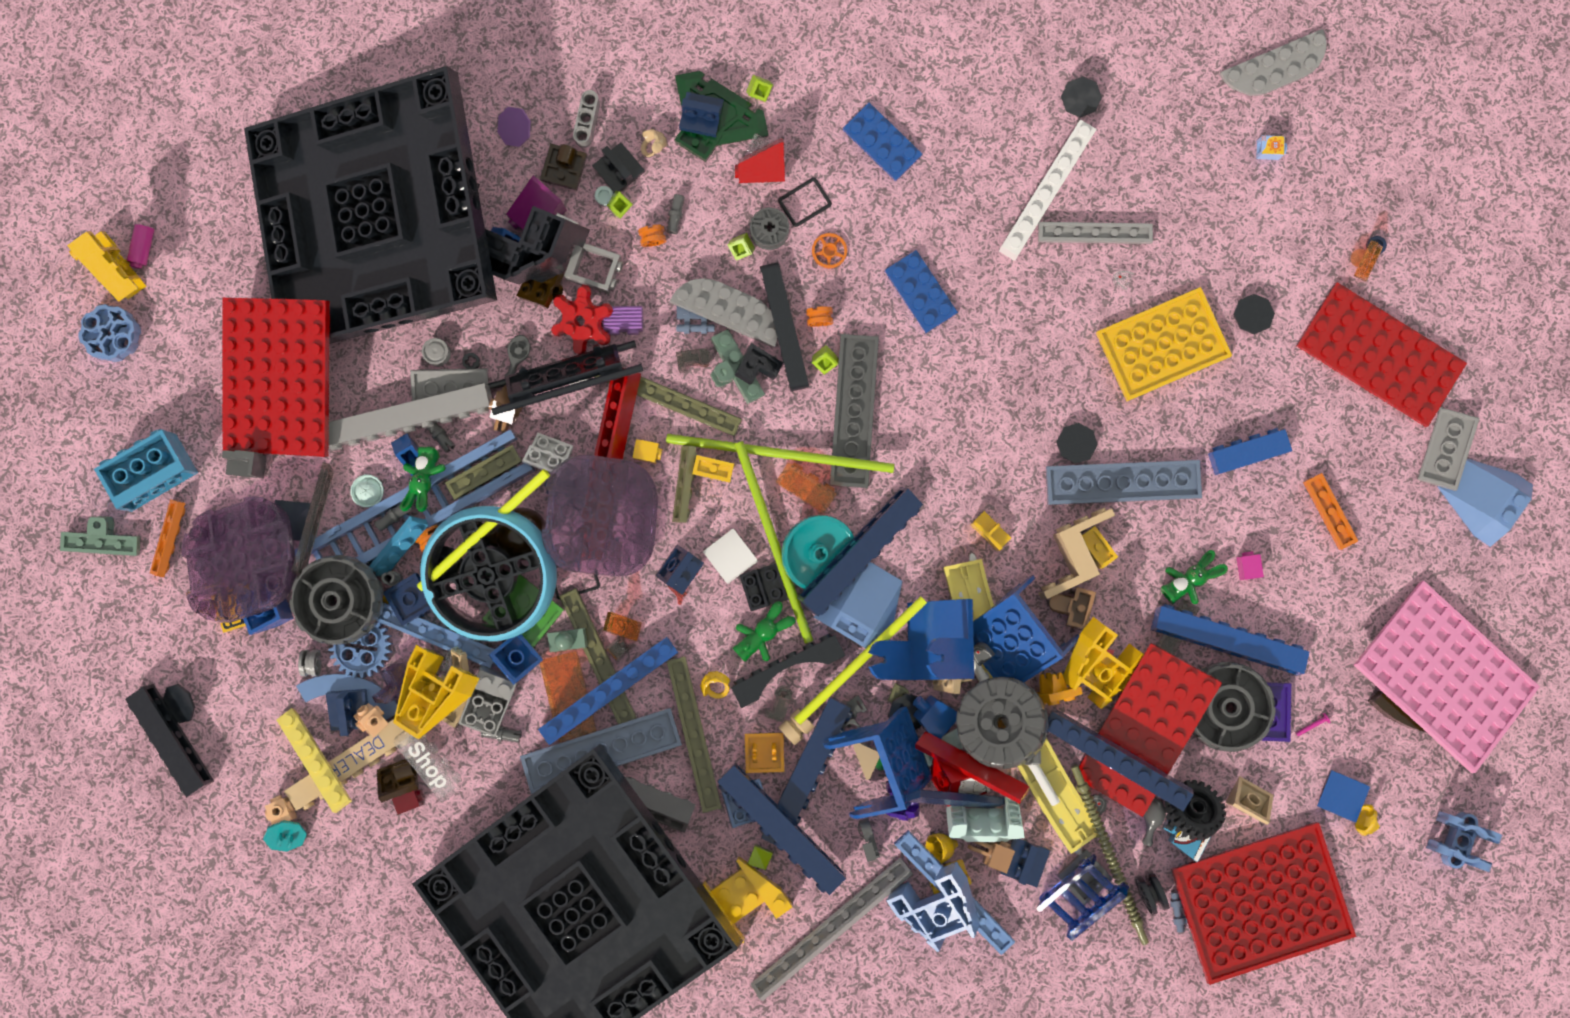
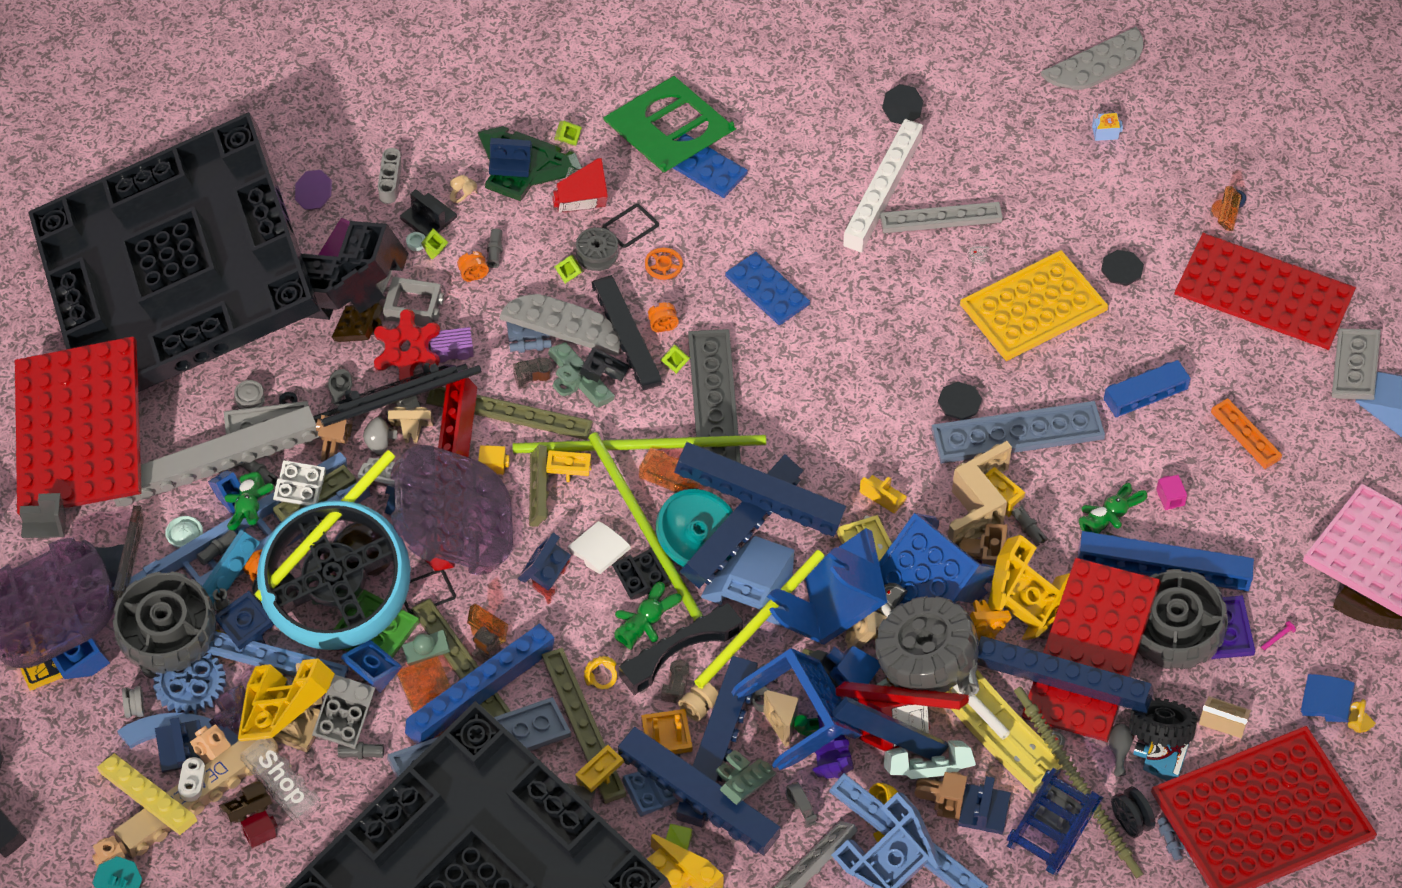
camera: 10 degrees left, 30 degrees down
dark brown plate [540,143,588,191] -> none
none -> white plate [178,757,206,802]
none -> white slope [273,460,326,506]
none -> light grey piece [363,416,397,456]
none -> tan plate [388,407,434,443]
none -> yellow panel [575,745,624,793]
none -> green door [603,76,736,173]
none -> dark blue brick [674,442,846,537]
none -> sand green plate [716,750,777,805]
none -> dark grey pin [1011,505,1048,546]

